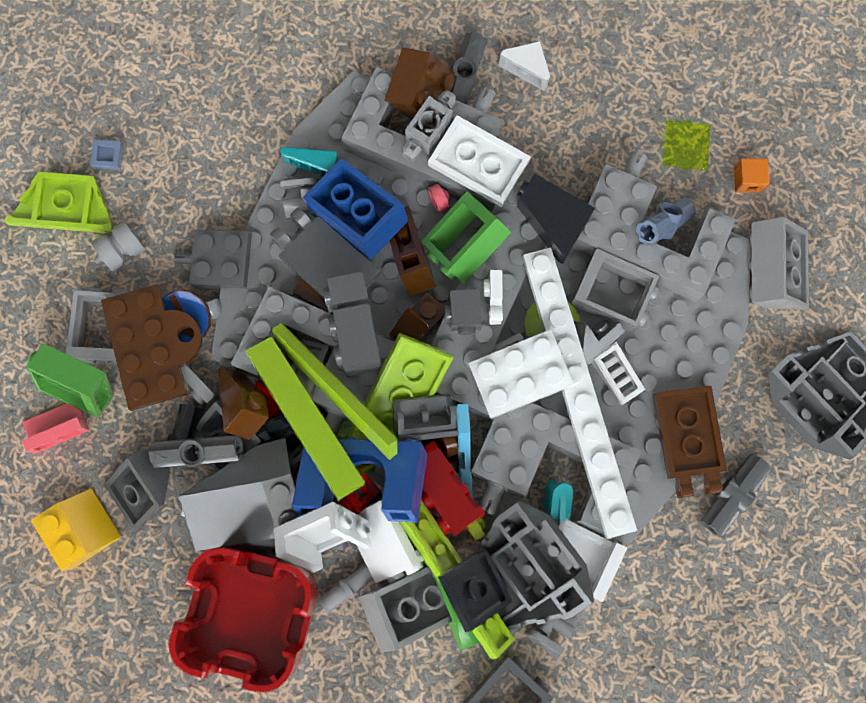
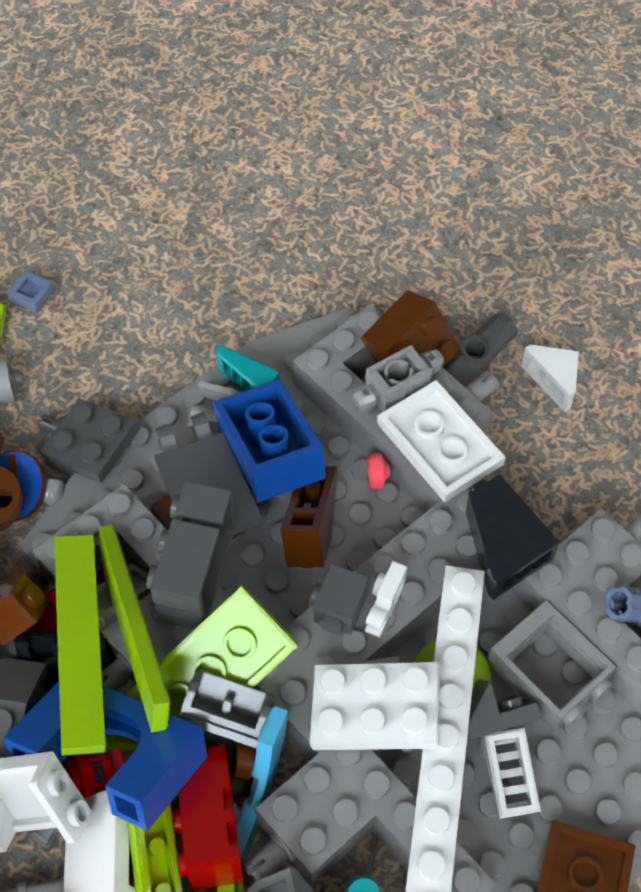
camera: 30 degrees right, 20 degrees down
reddish brown slope [389,292,445,341] -> none
bright green window [421,191,512,283] -> none

